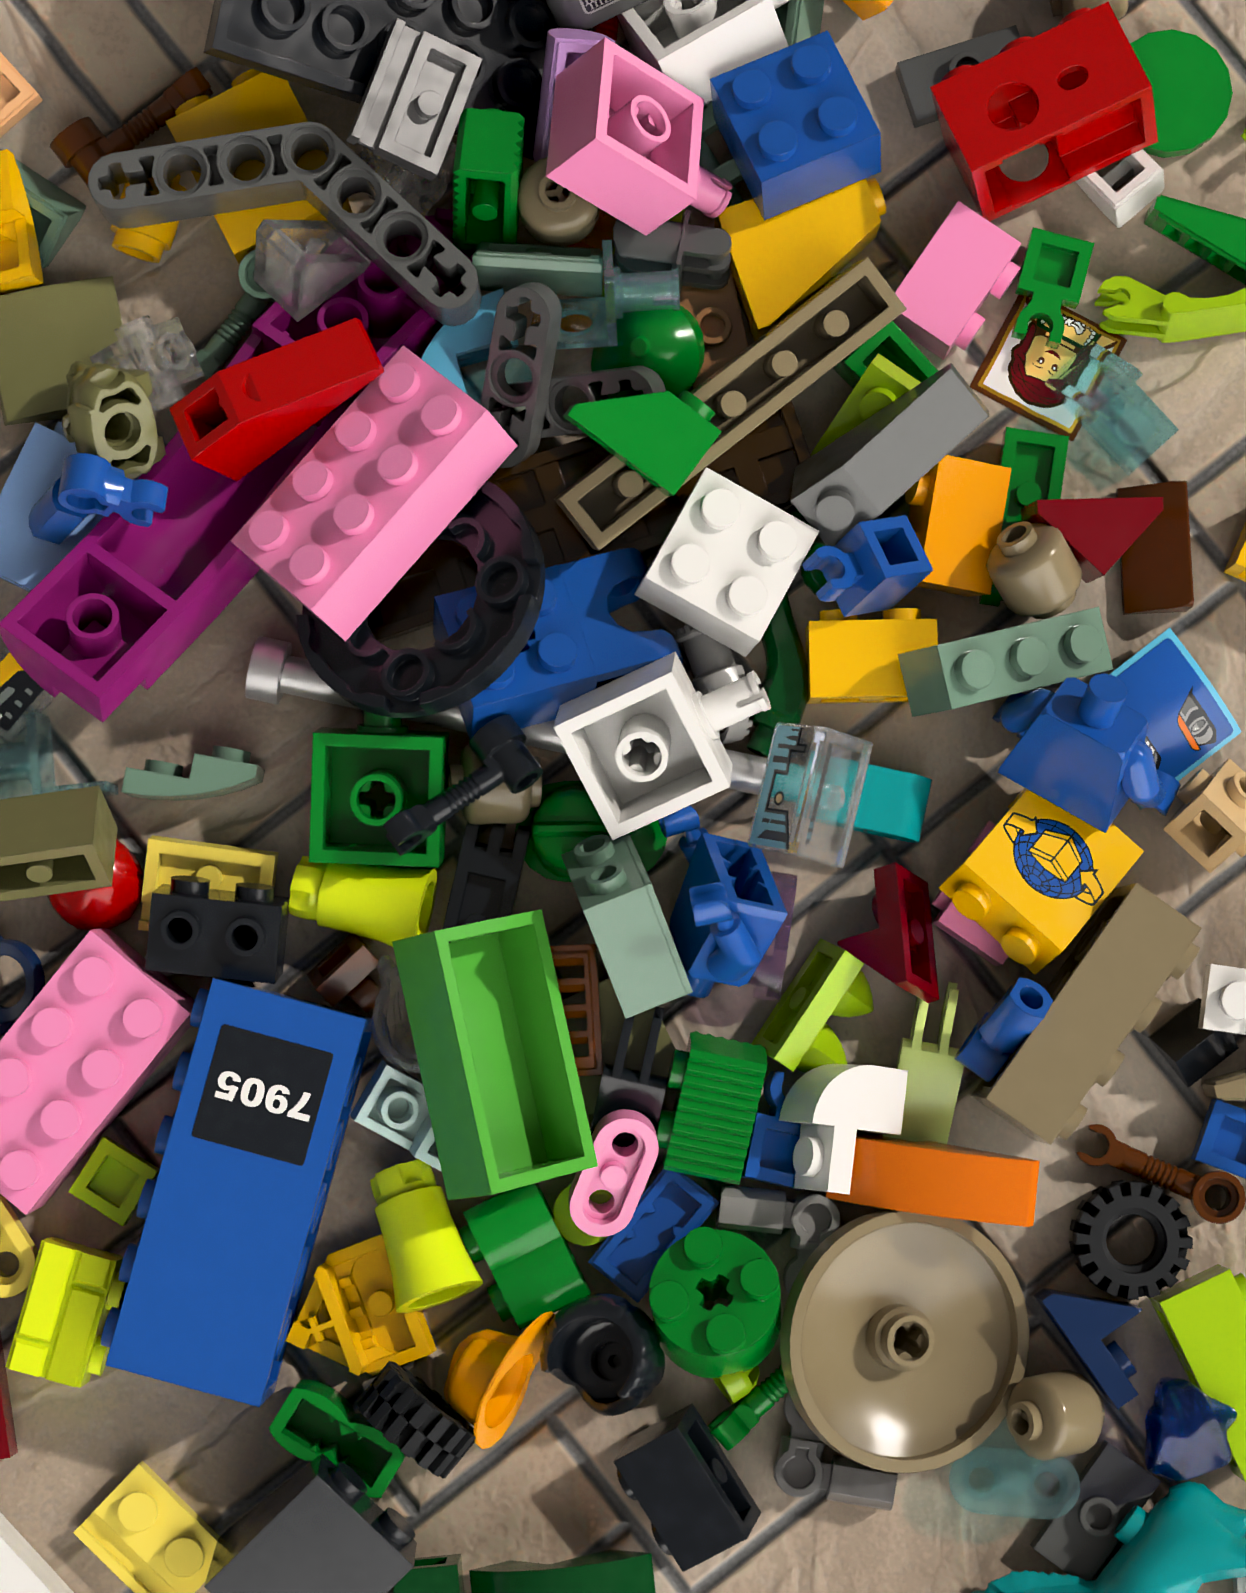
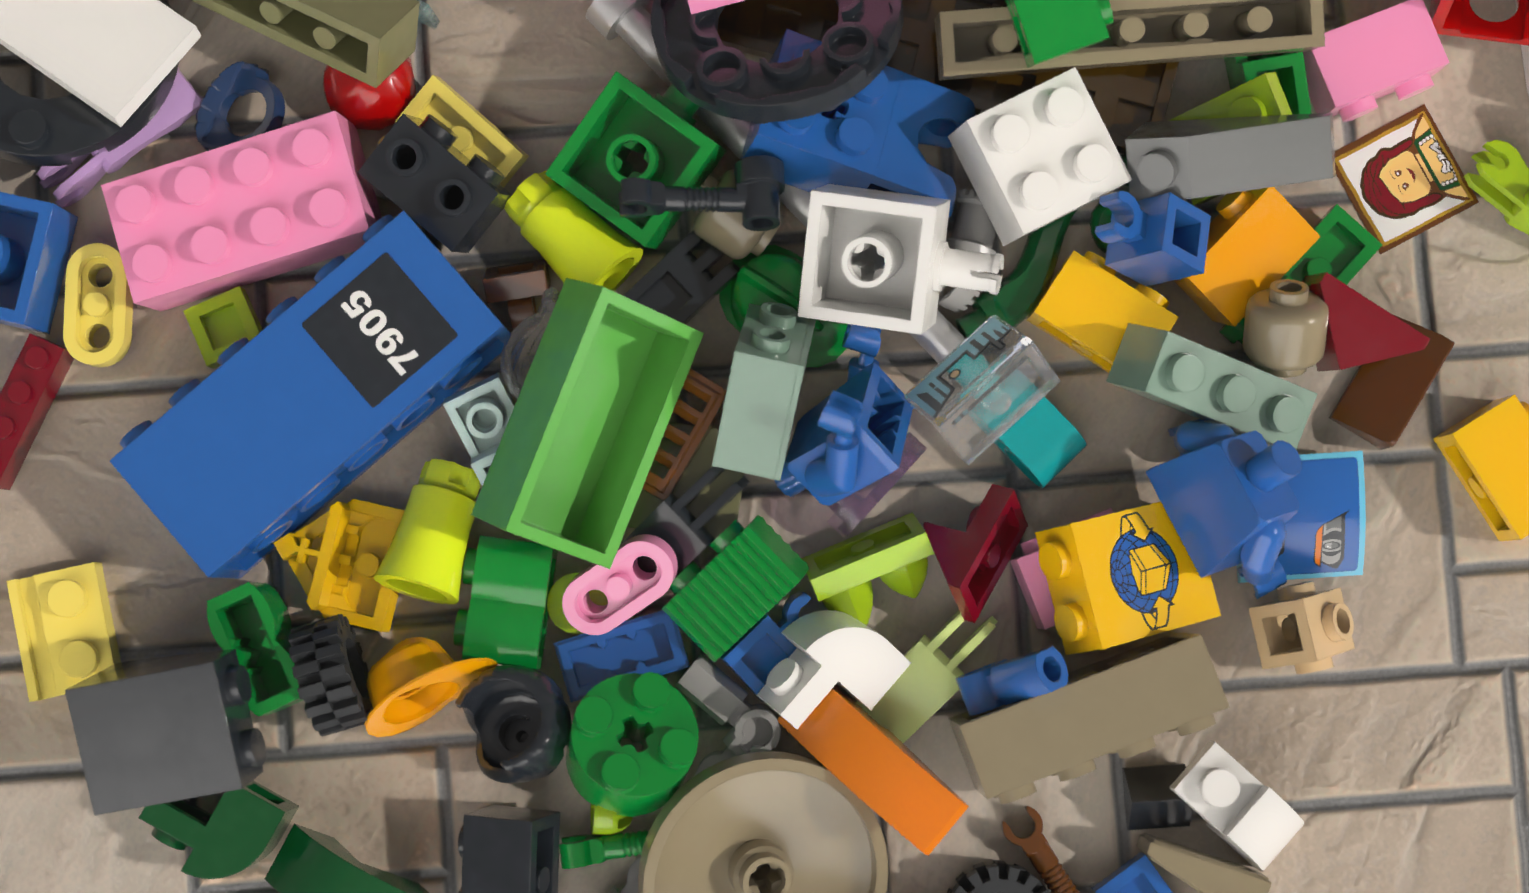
camera: 35 degrees right, 0 degrees up
neon yellow brick [5,1237,128,1388] -> none
sand green slope [121,745,265,801] -> none
green plate [1011,227,1094,349] -> none
clear light blue slope [1044,340,1179,476] -> none

